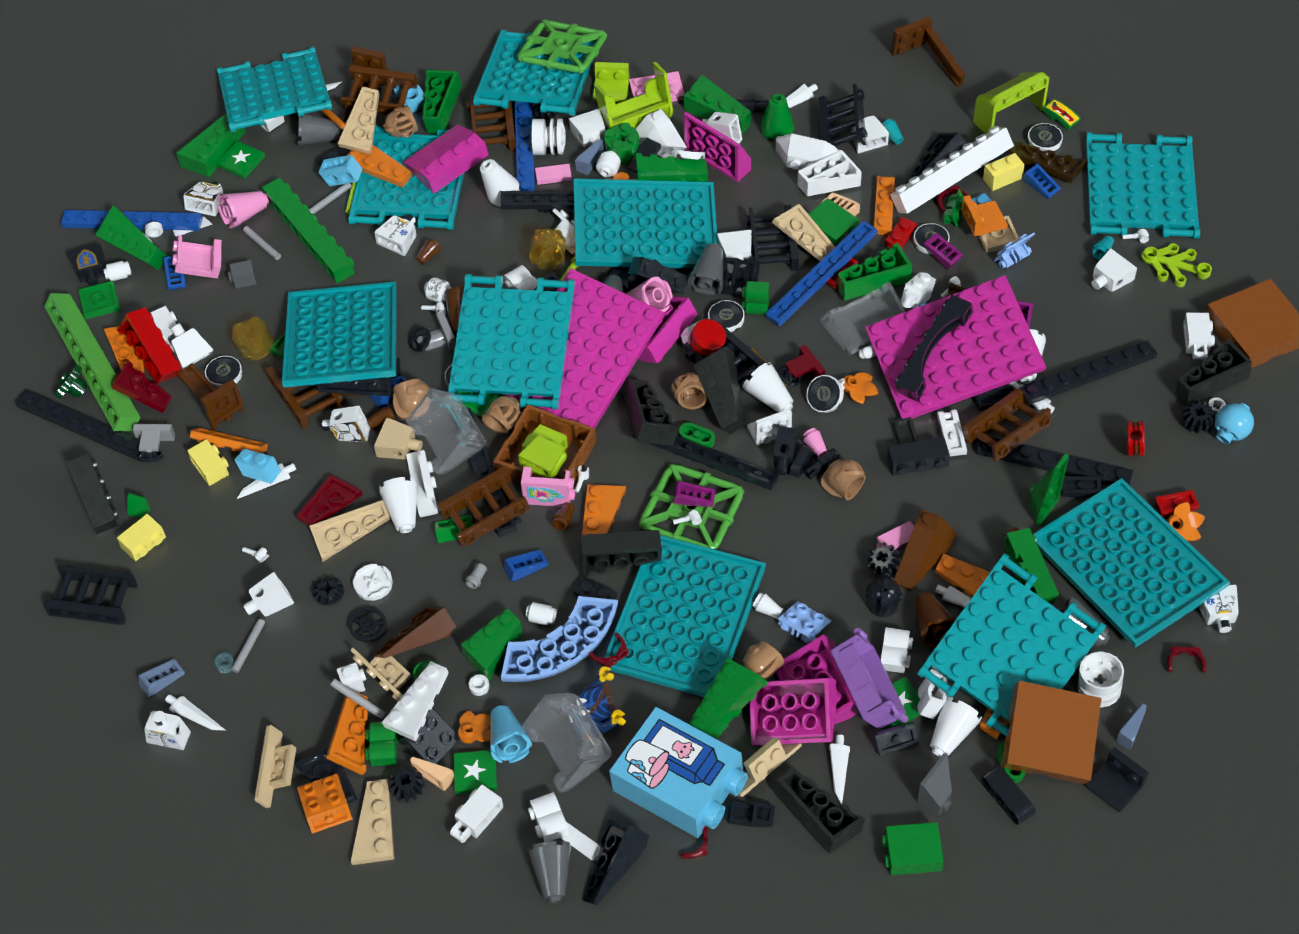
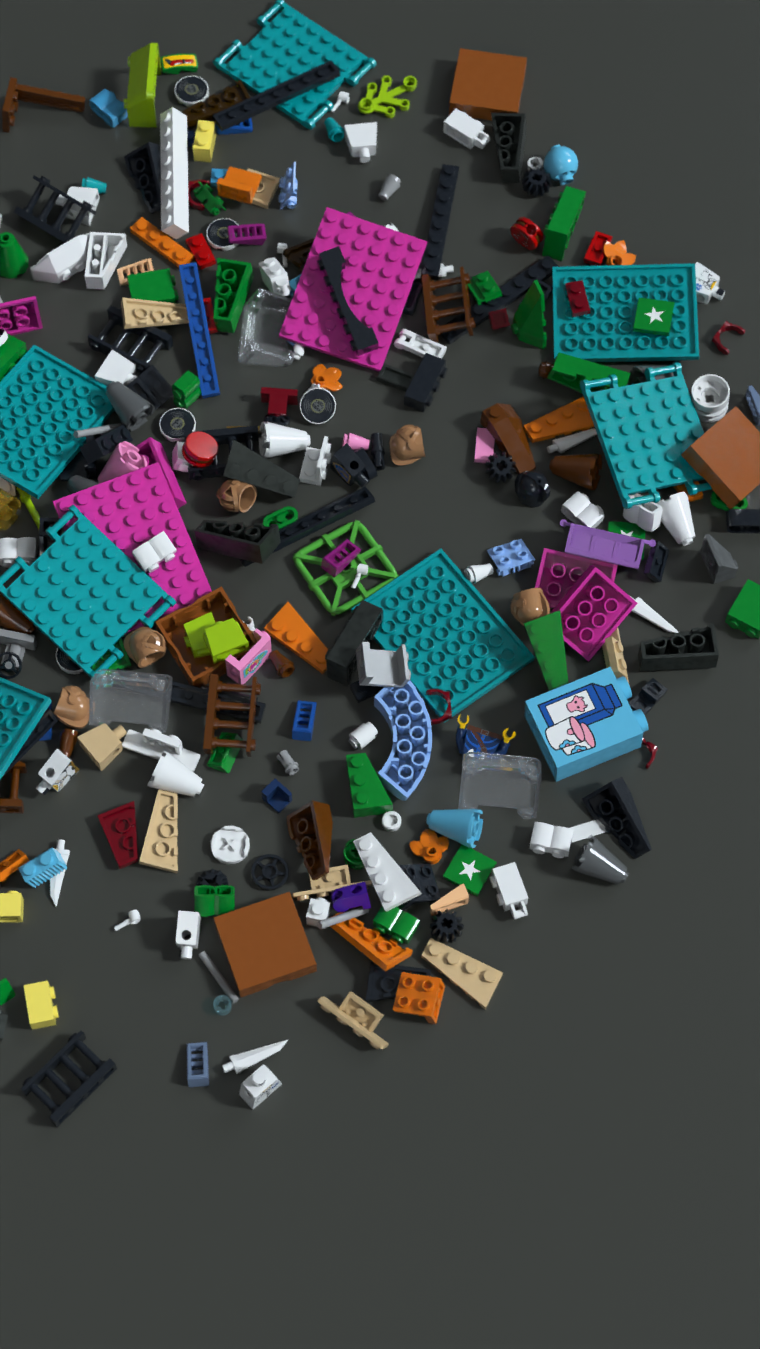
camera: 60 degrees left, 10 degrees up
none -> light grey bar [74,423,121,438]
none -> dark azure brick [89,89,128,128]
none -> white brick [132,531,177,573]
none -> green brick [194,885,235,917]
none -> black plate [213,60,340,131]
none -> dark orange tile [213,891,317,998]
none -> dark blue panel [261,779,292,813]
none -> dark purple leg [331,882,371,912]
none -> light grey panel [356,642,411,688]
none -> light grey cone [378,174,401,201]
none -> green plate [468,271,502,305]
none -> dark red tile [488,308,510,330]
none -> green wedge [542,186,586,261]
none -> dark red plate [565,280,590,317]
none -> green tile [633,298,674,336]

